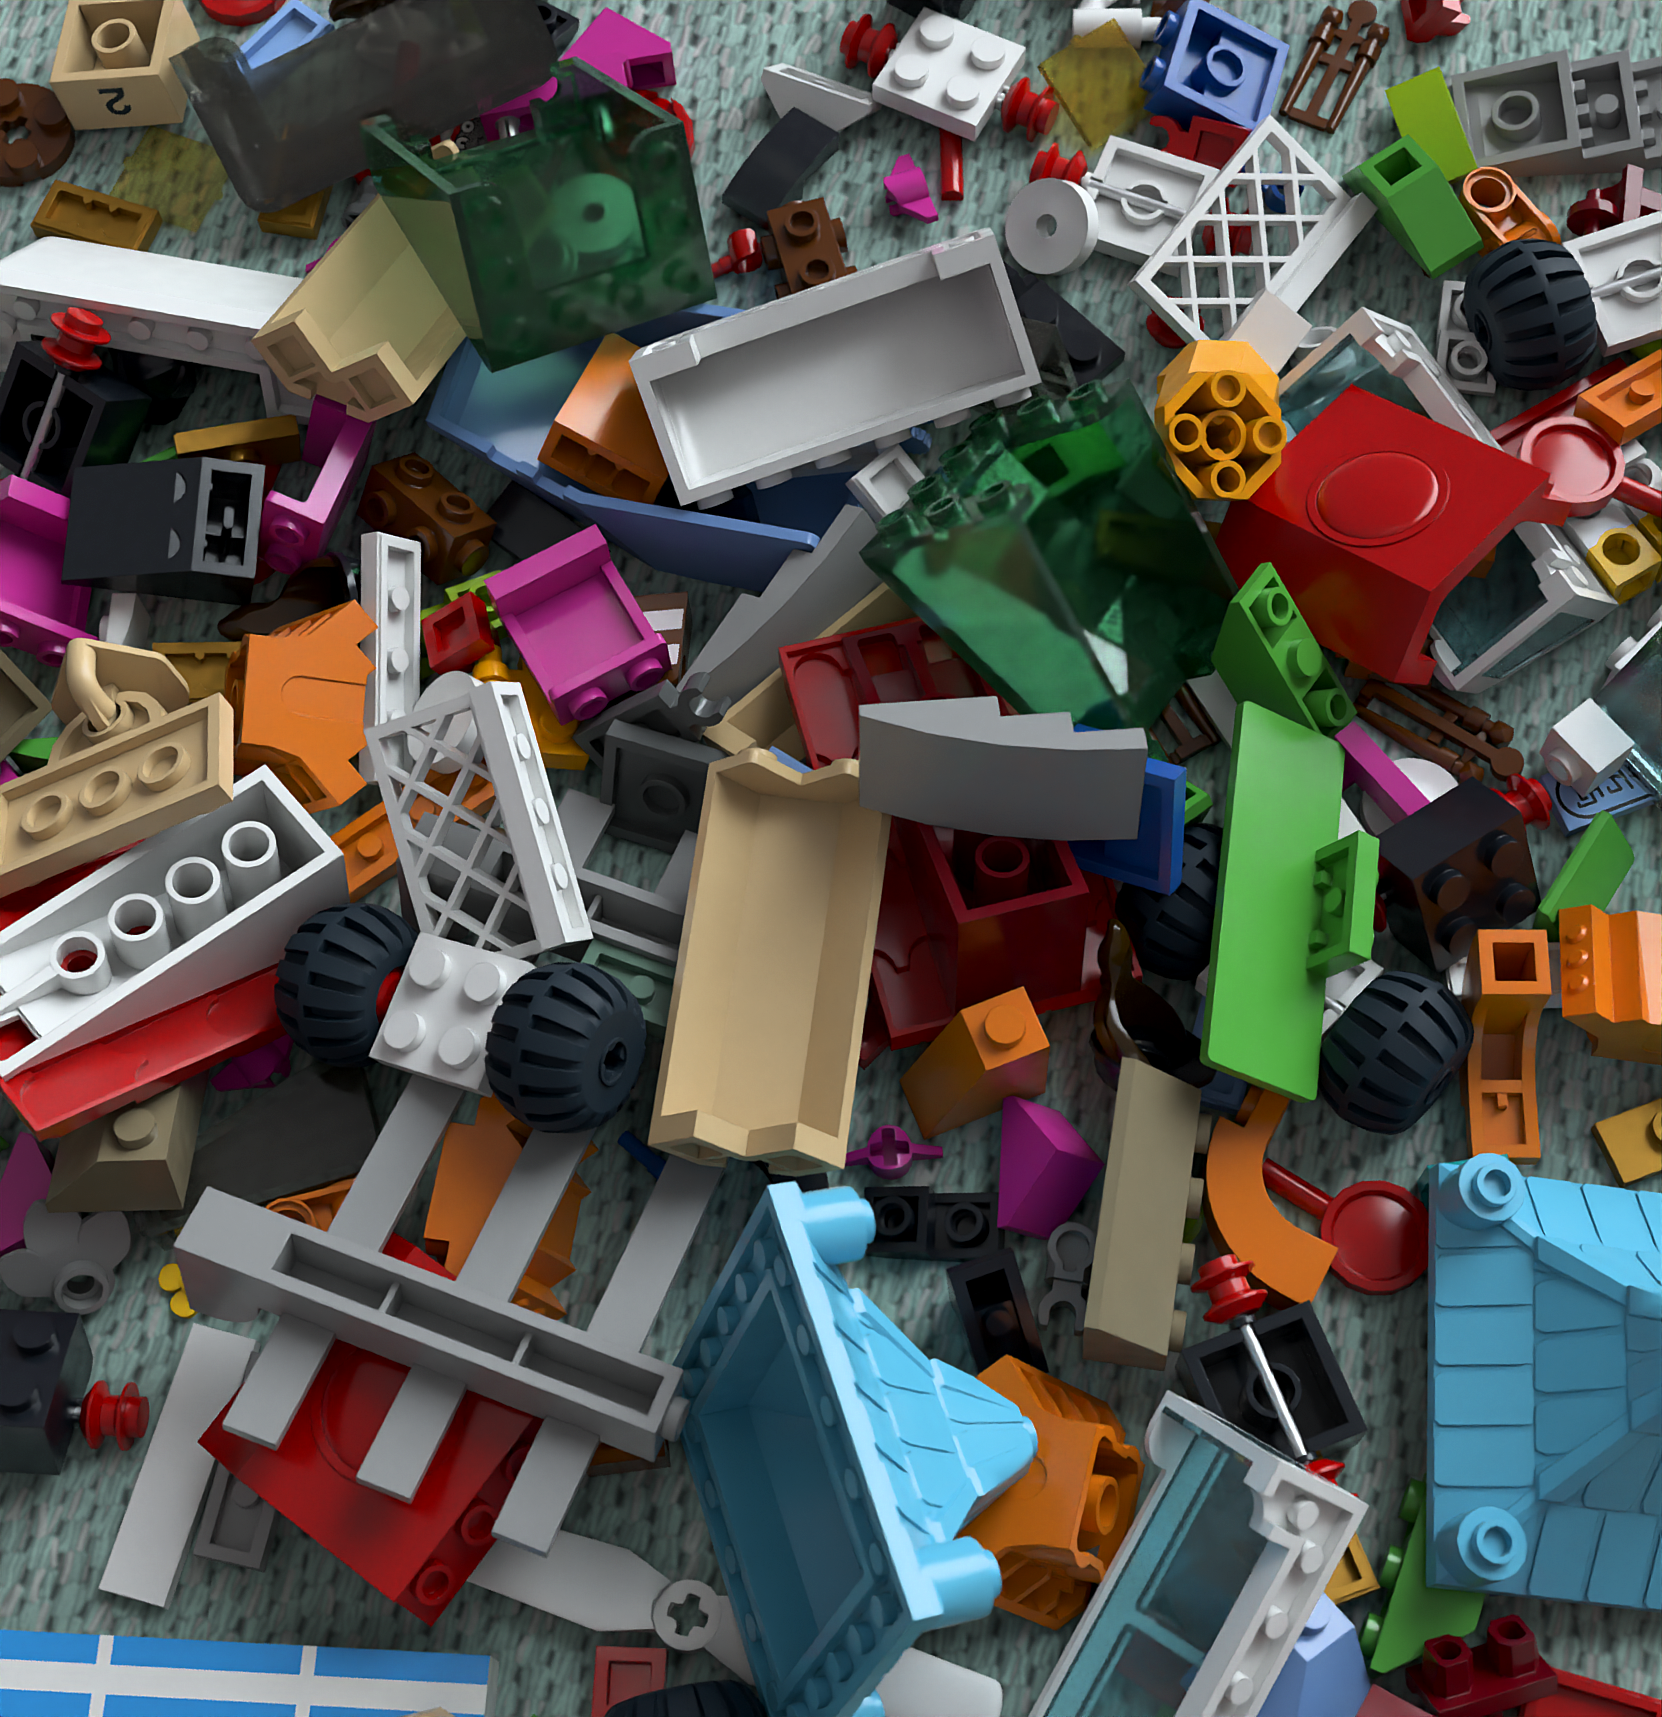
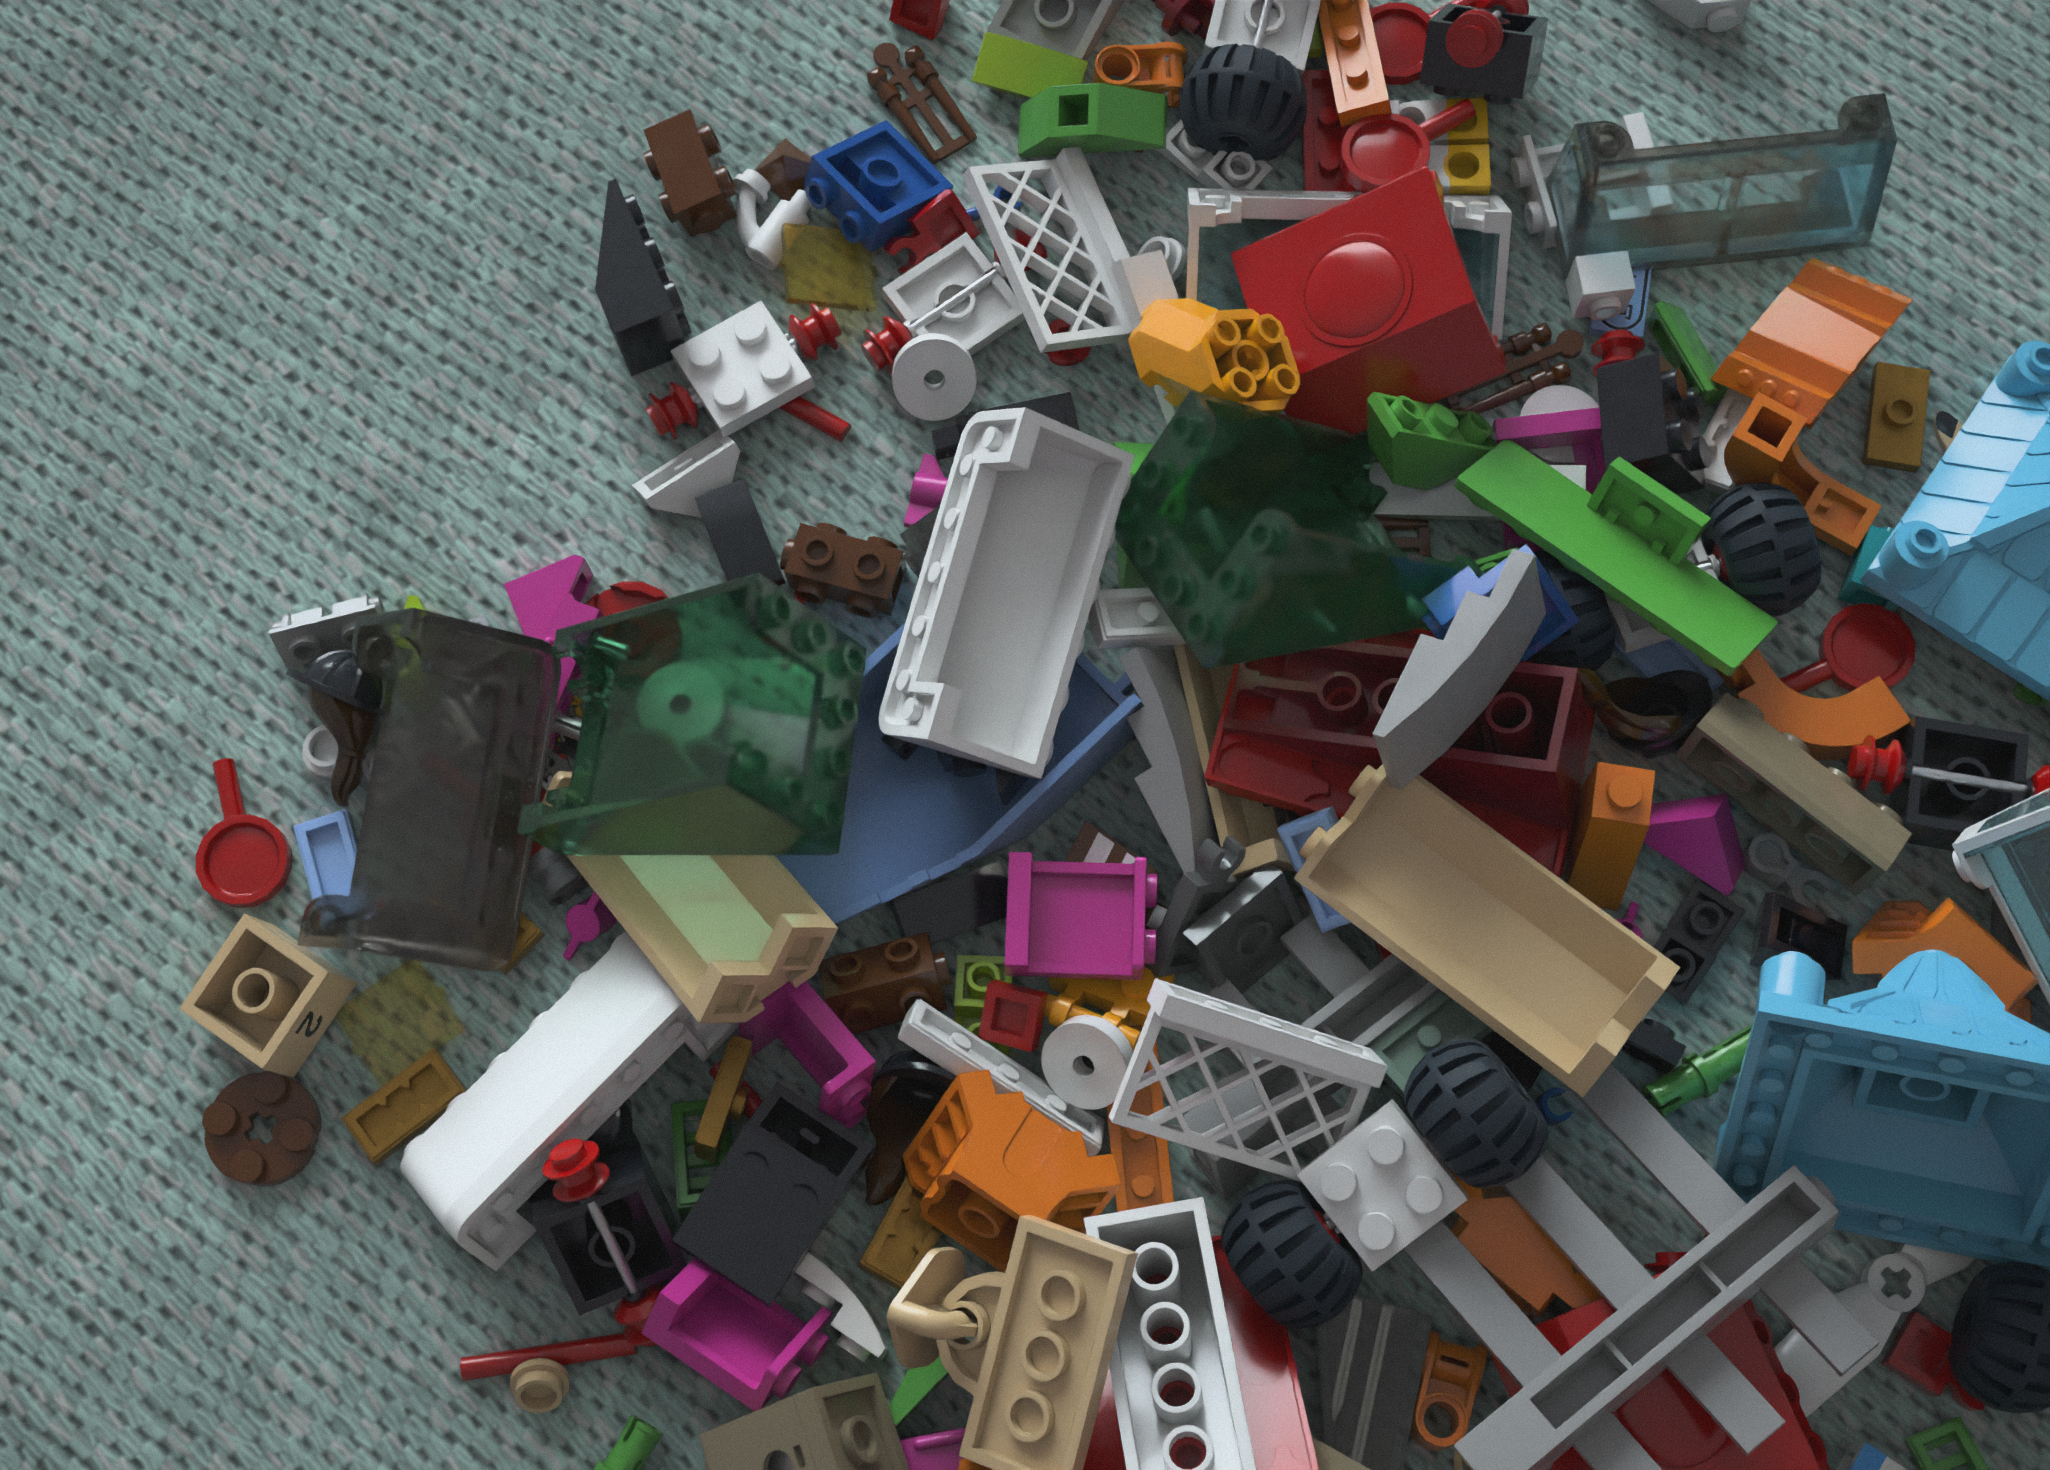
camera: 60 degrees left, 5 degrees up
orange slope [536,330,669,505] -> none
dark pink piece [883,153,939,224] -> none

